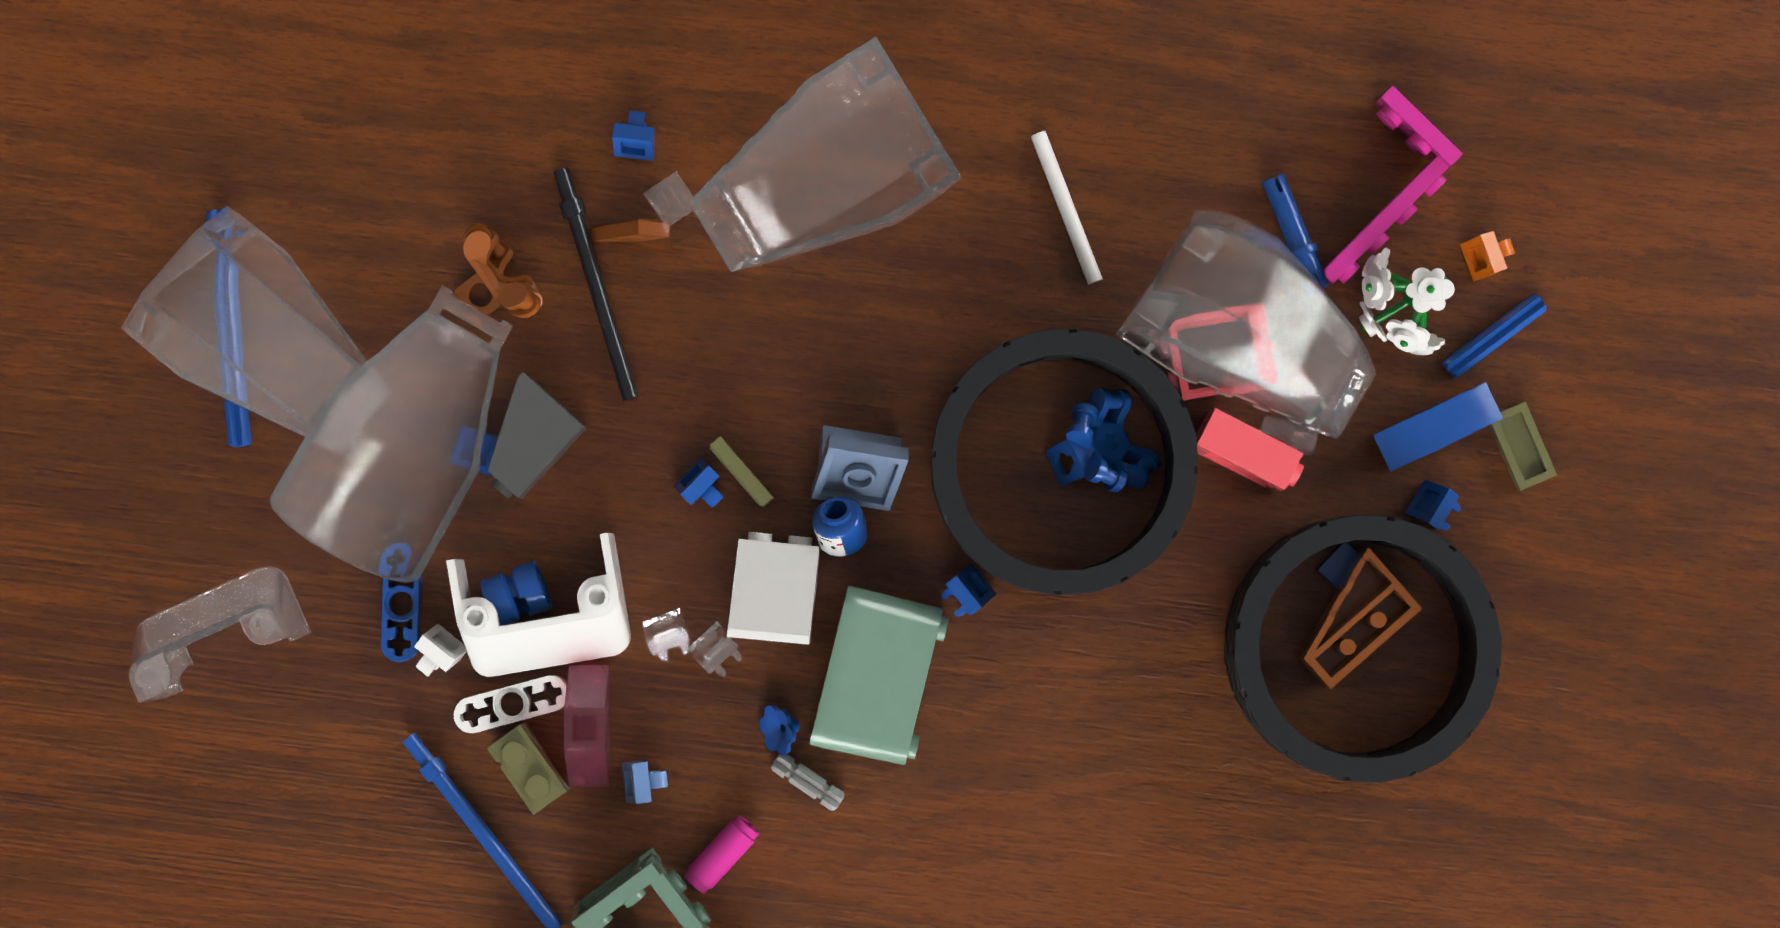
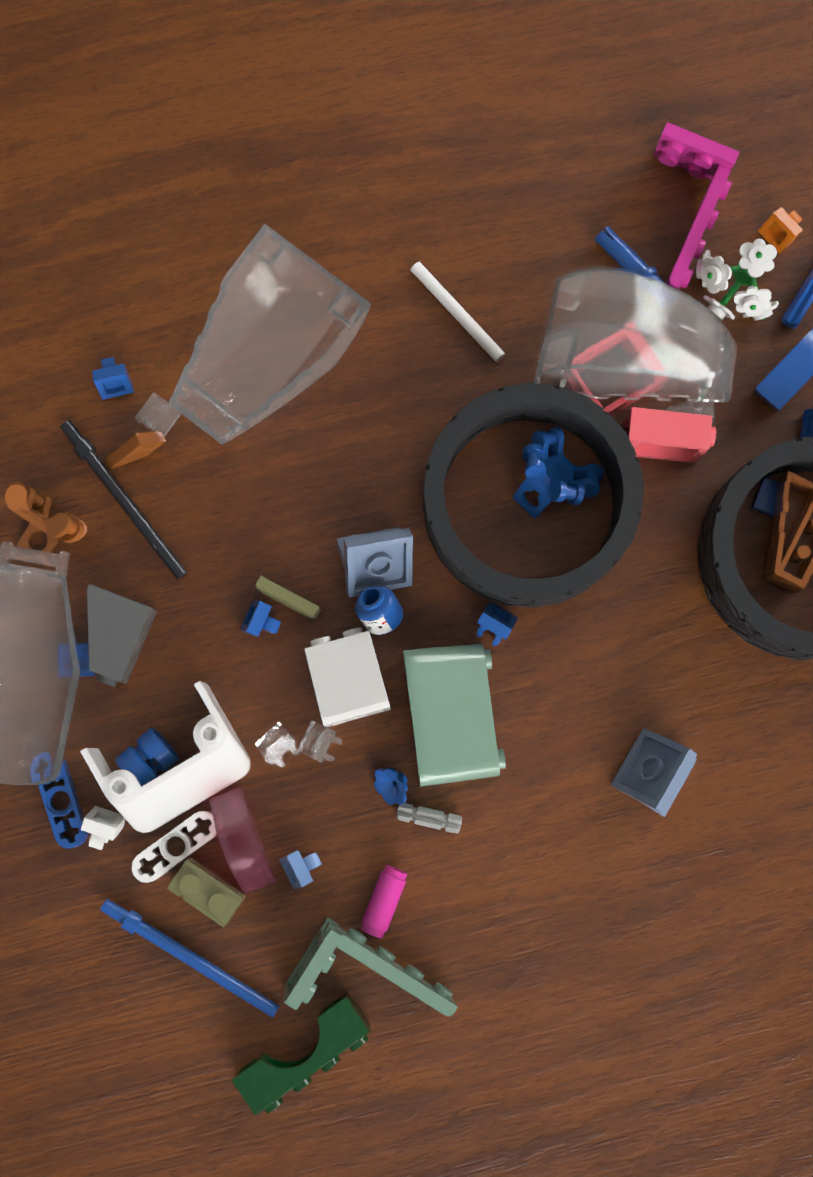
camera: 20 degrees left, 5 degrees down
none -> sand blue bracket [611,728,697,817]

